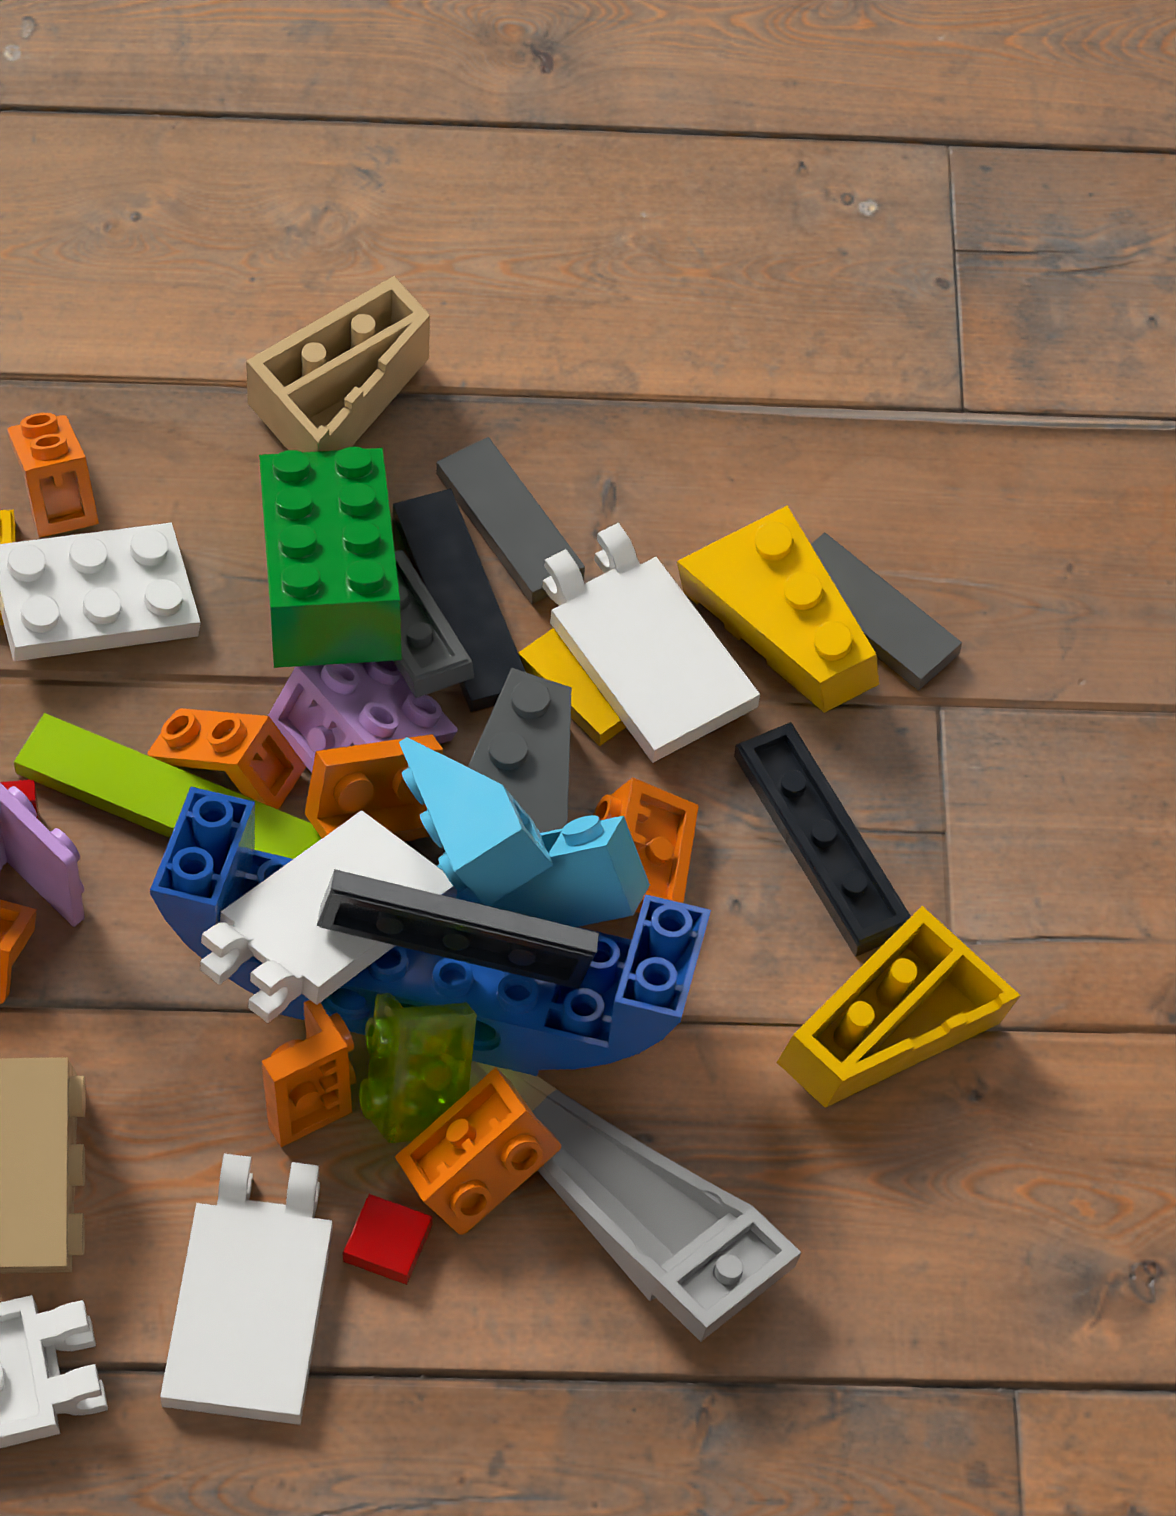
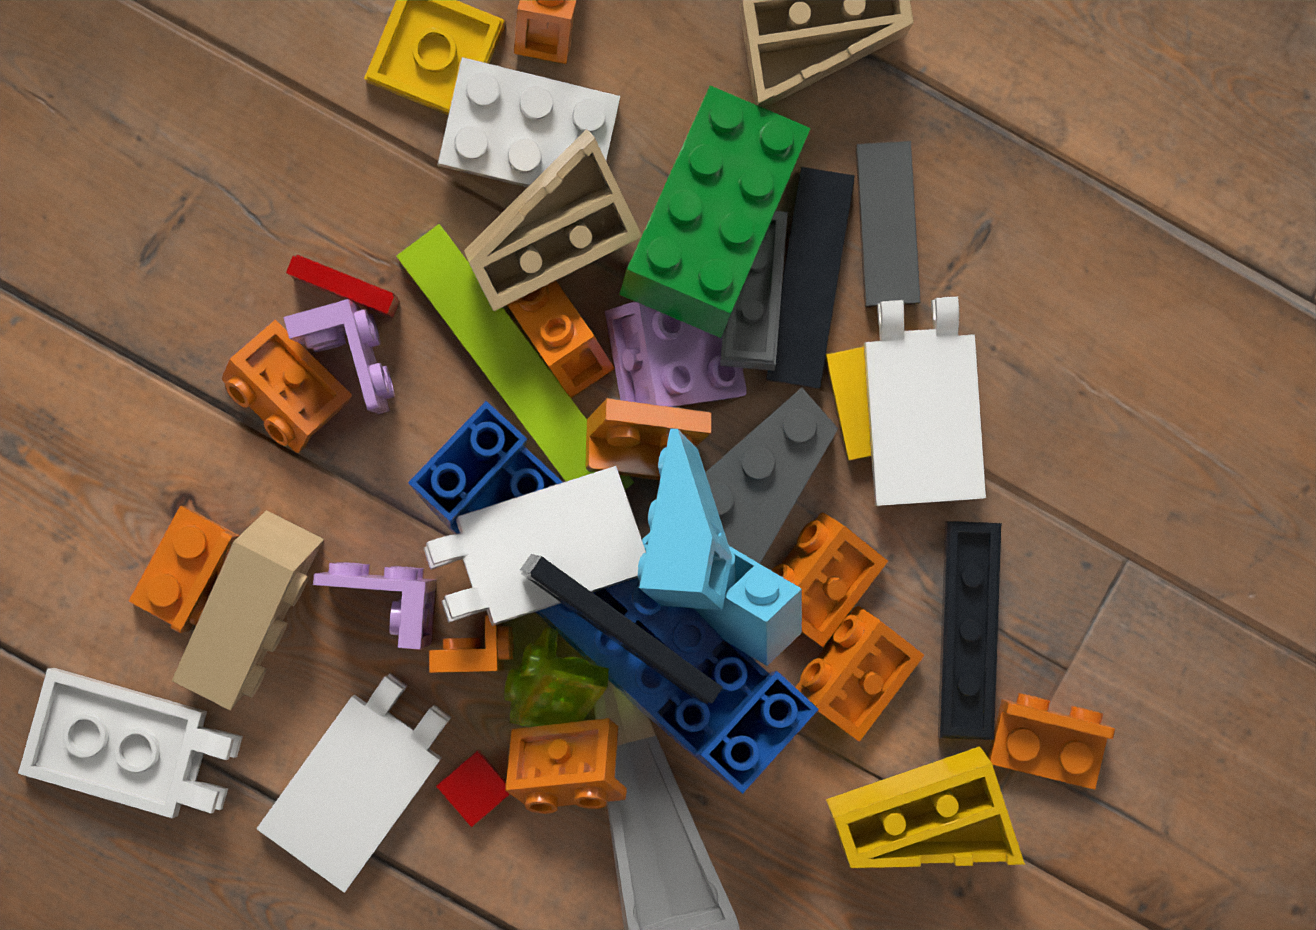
camera: 30 degrees right, 30 degrees up
yellow wedge [677,505,879,713] -> none
dark grey tile [811,532,962,691] -> none
none -> lavender bracket [313,562,436,649]
none -> tan wedge [464,129,642,311]
none -> orange bracket [795,606,925,742]
none -> orange bracket [988,693,1116,790]

